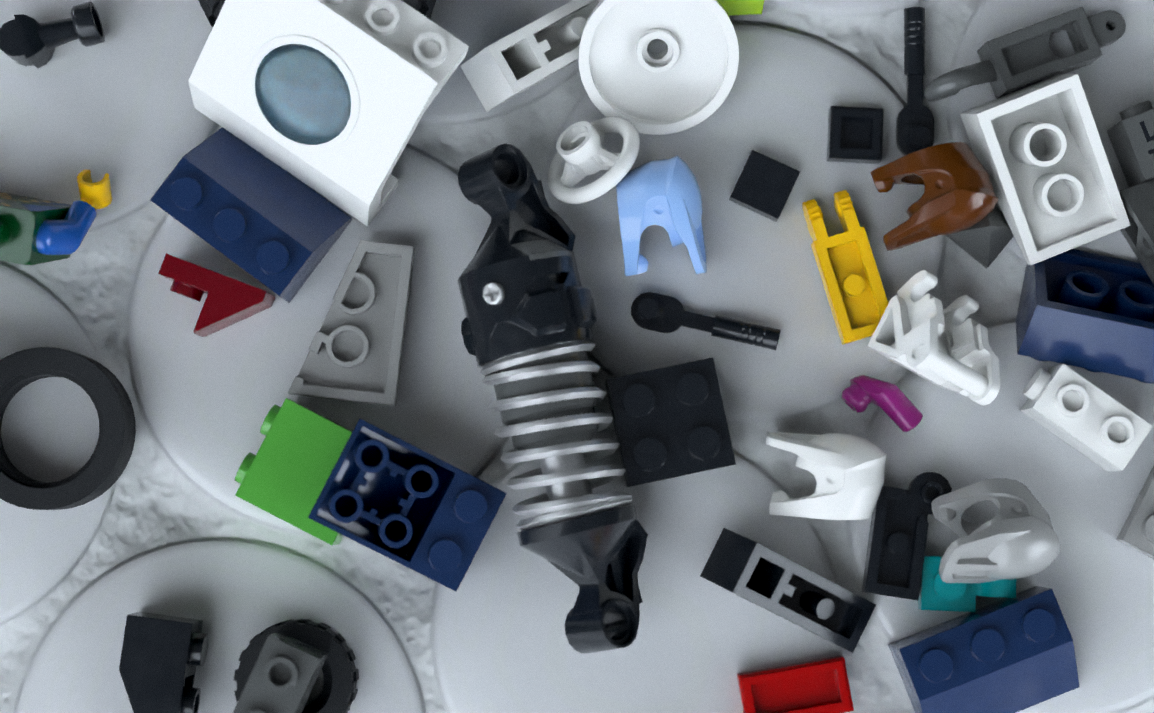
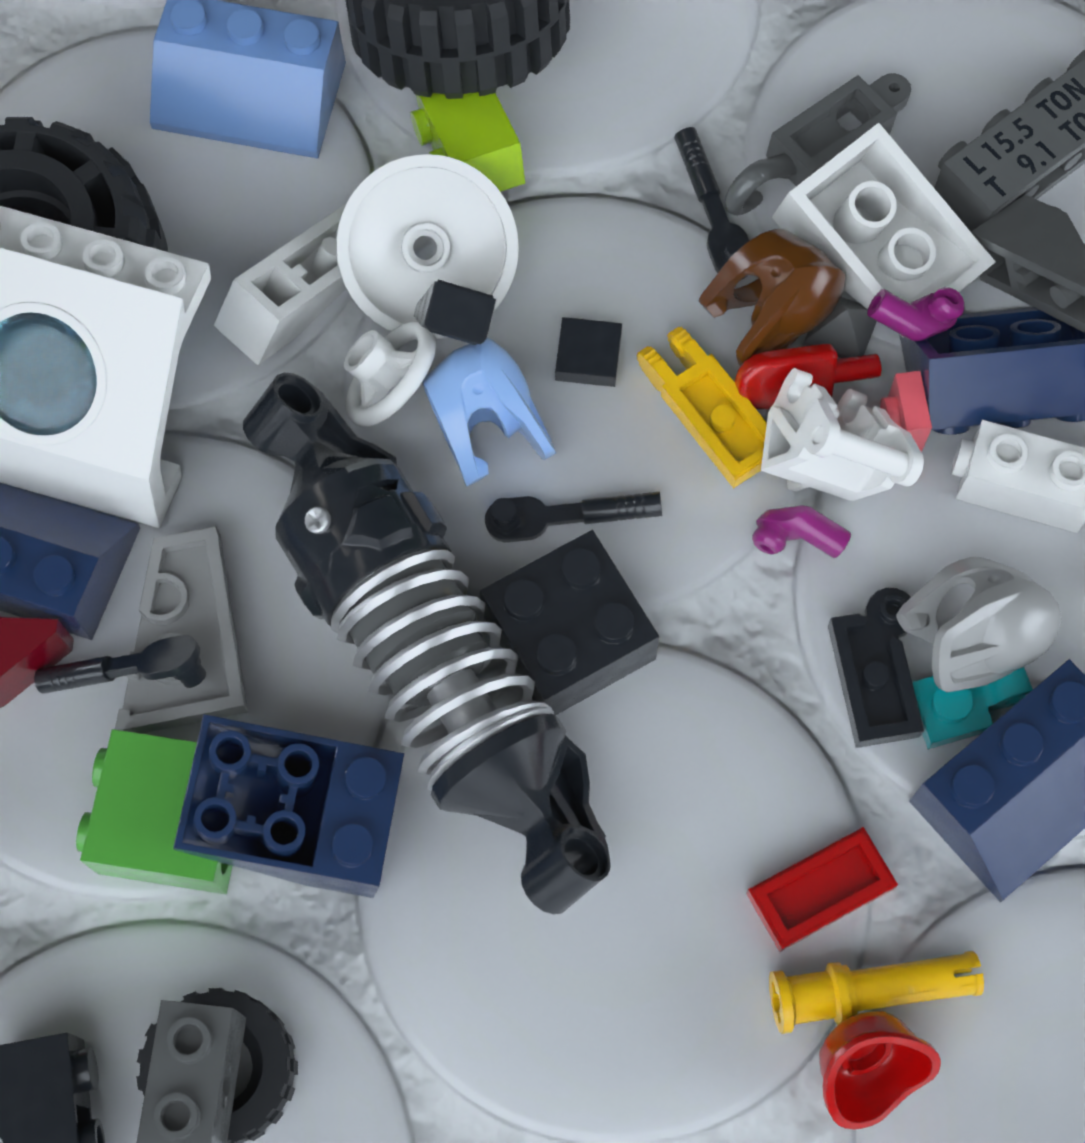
camera: 15 degrees left, 15 degrees down
black slope [700,528,876,653] -> none
white helmet [766,432,887,520] -> none
black tile [827,106,884,164] -> none
none -> black piece [34,635,206,694]
none -> black slope [414,279,496,345]
none -> red piece [735,343,882,409]
none -> magenta arm [867,287,965,341]
none -> coral plate [880,371,932,452]

